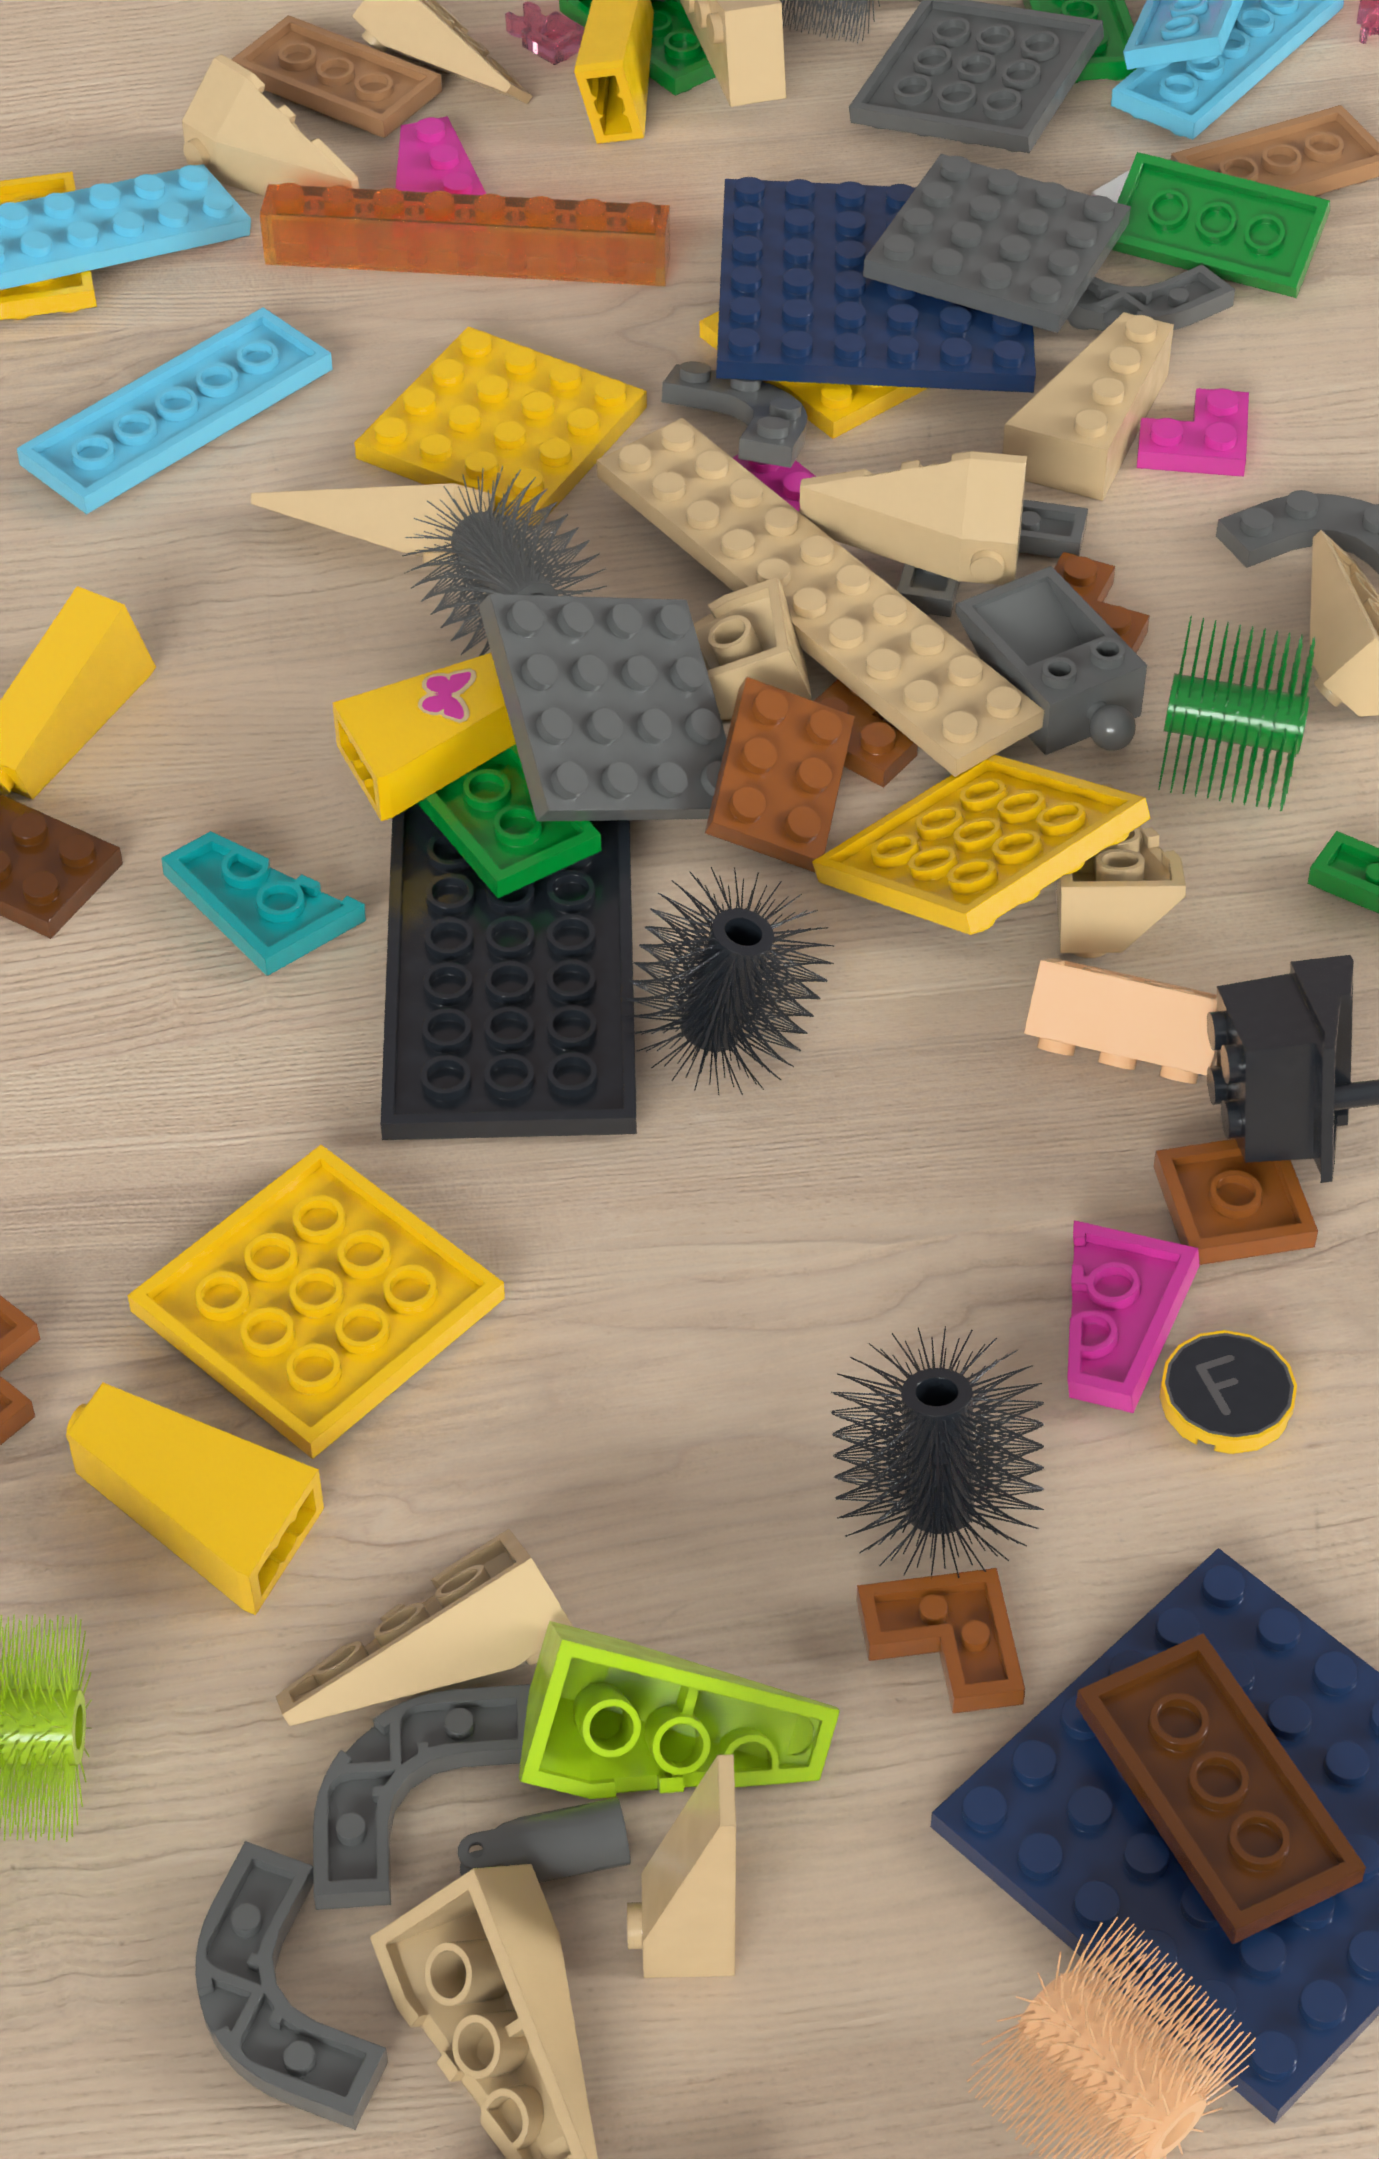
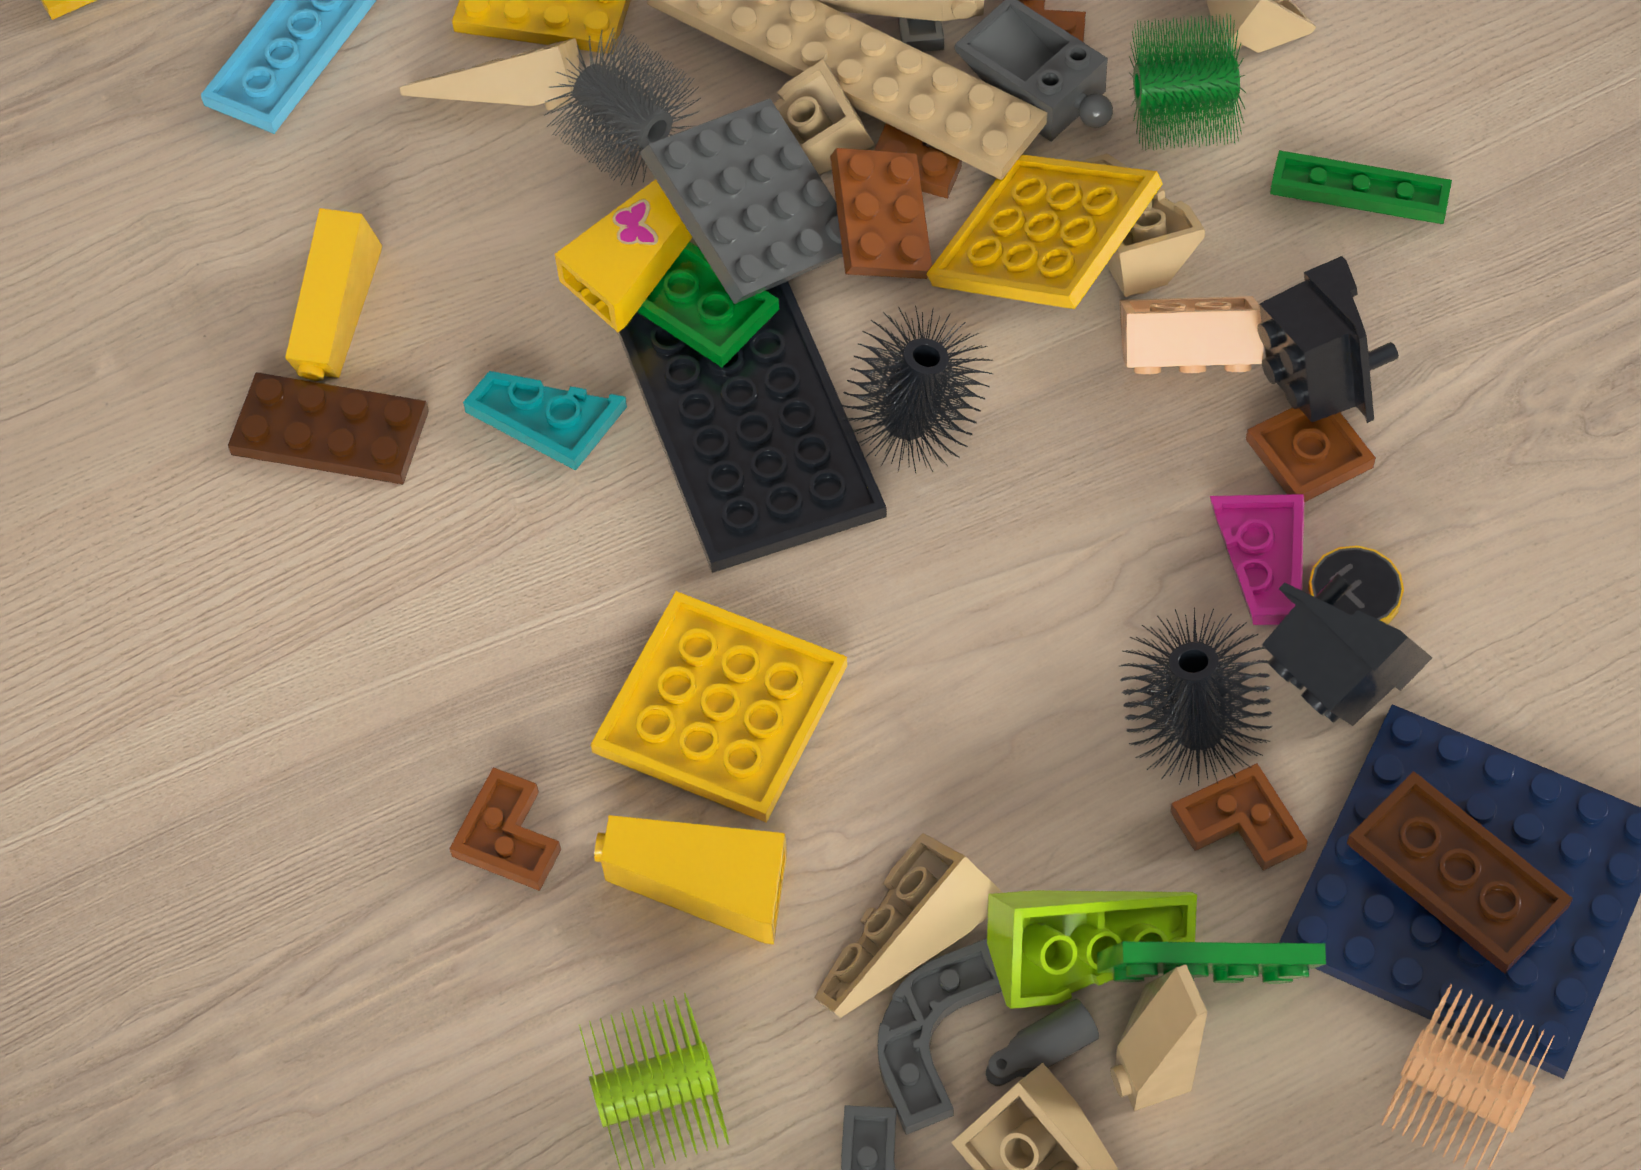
camera: 15 degrees left, 10 degrees up
none -> green plate [1097,941,1326,984]
none -> black piece [1262,573,1432,726]

